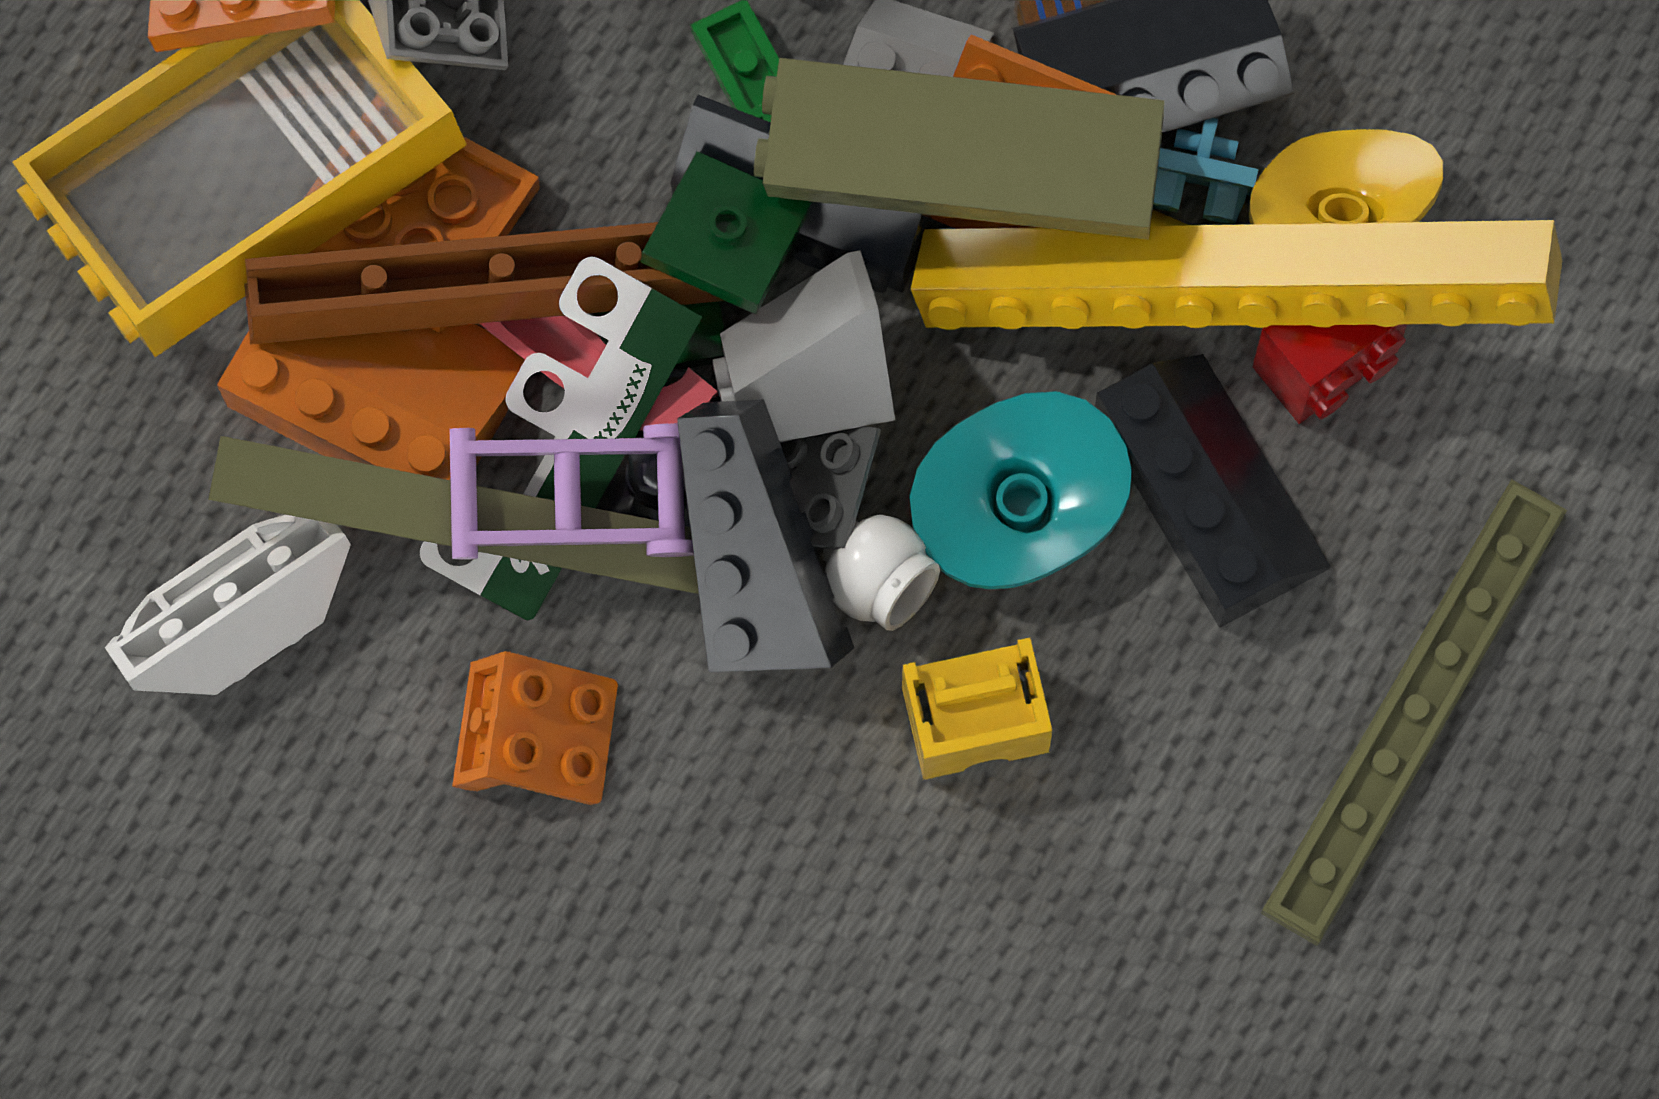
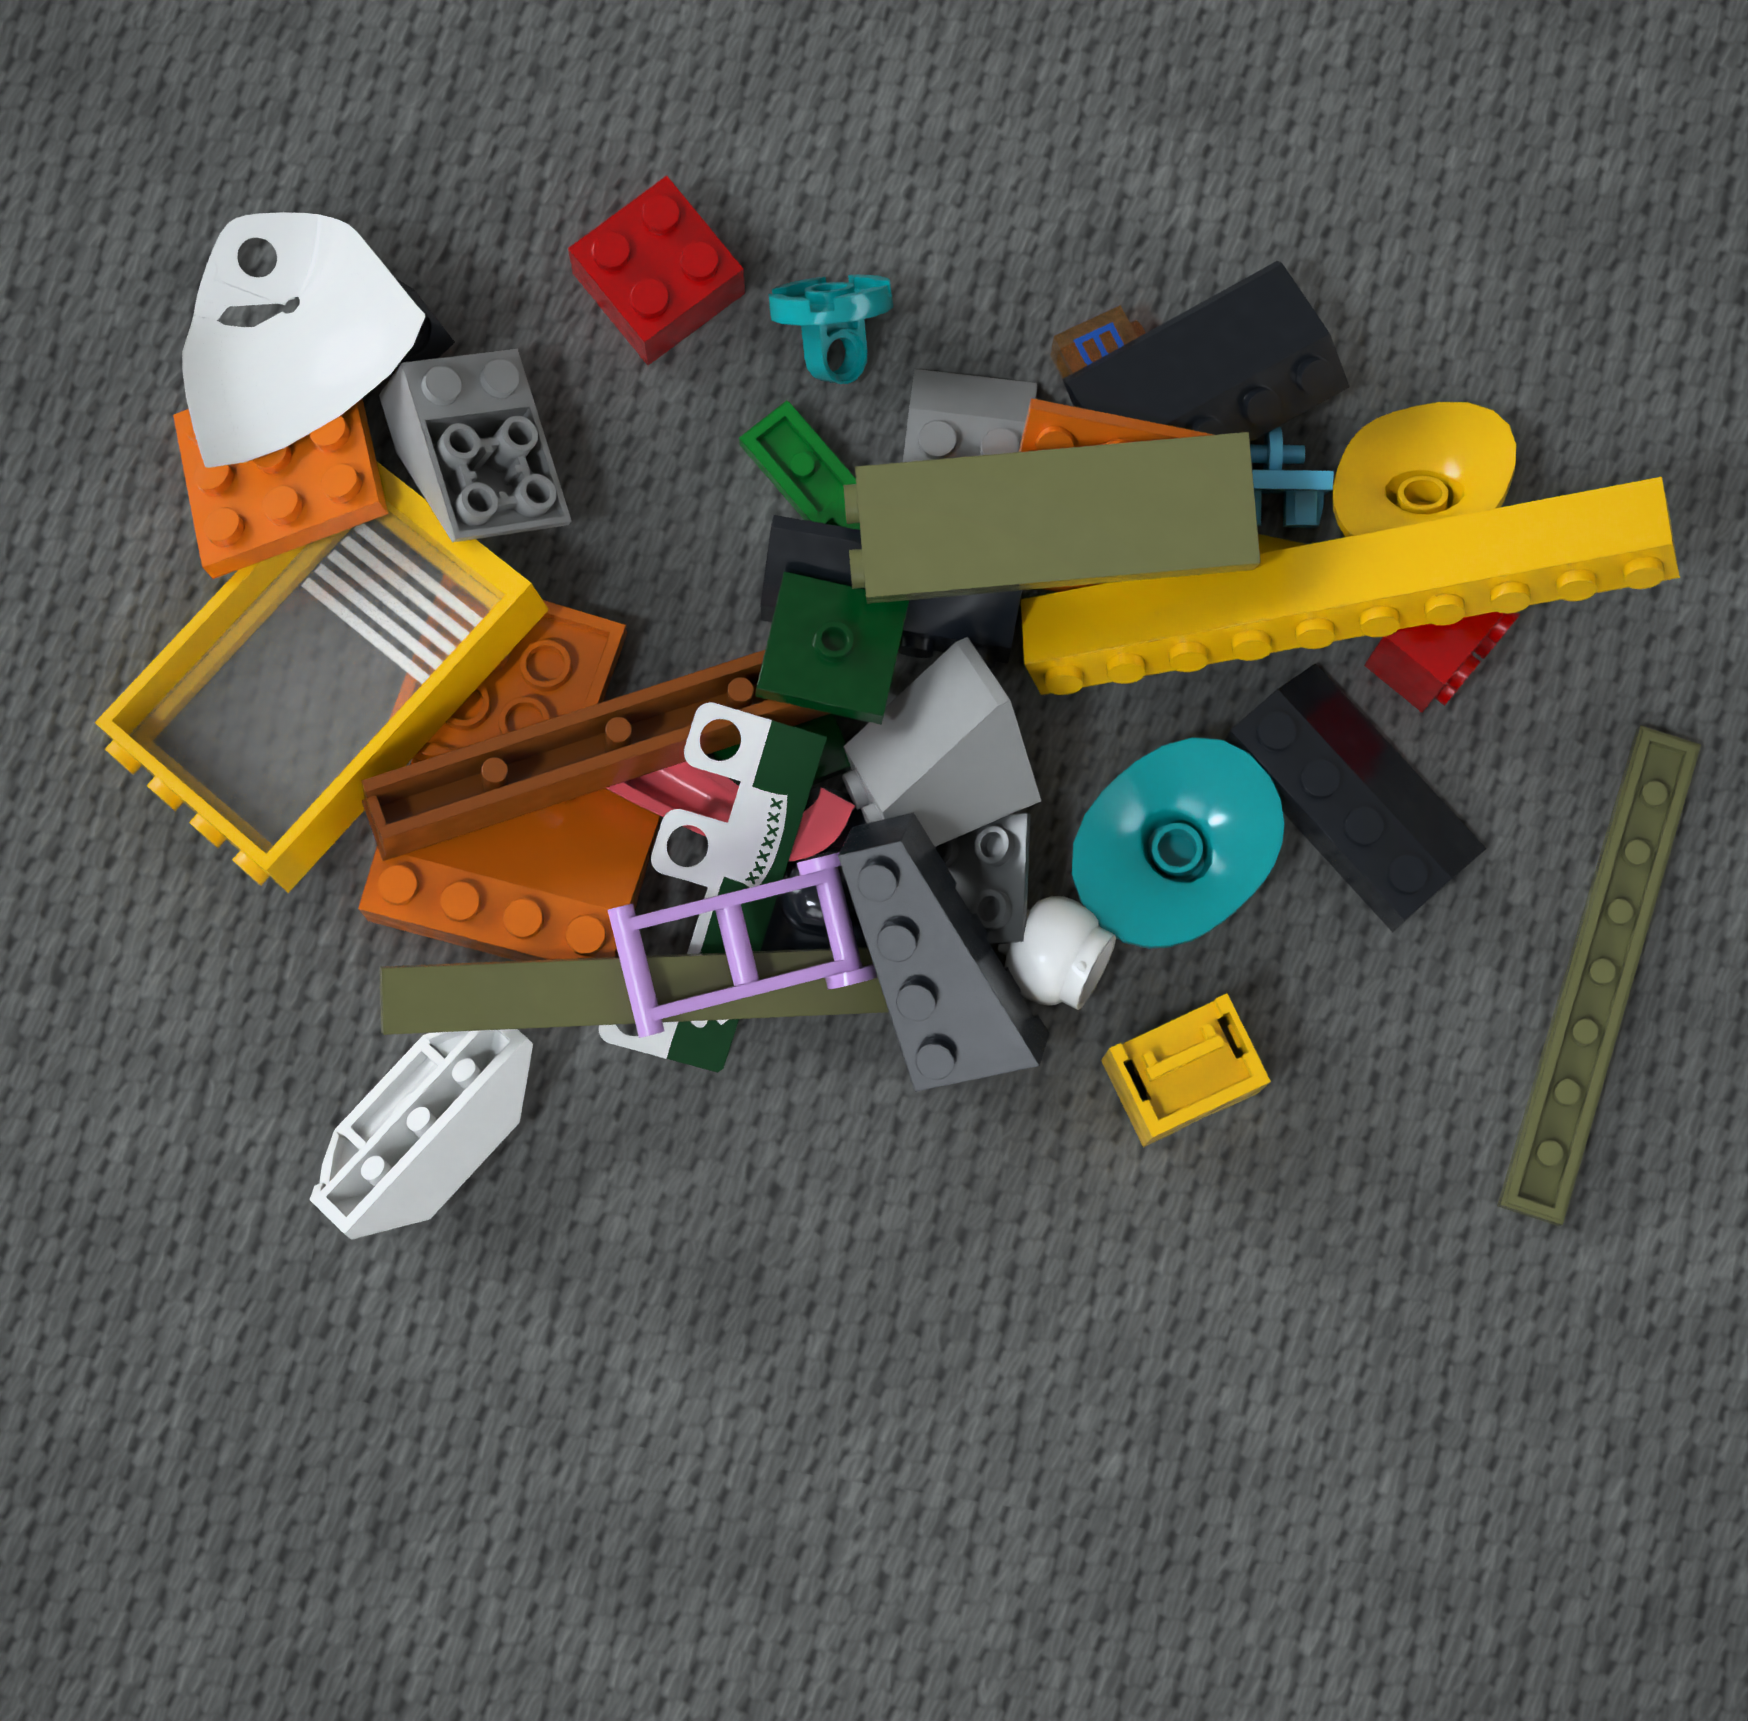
camera: 20 degrees left, 5 degrees up
orange bracket [452,651,618,805] -> none

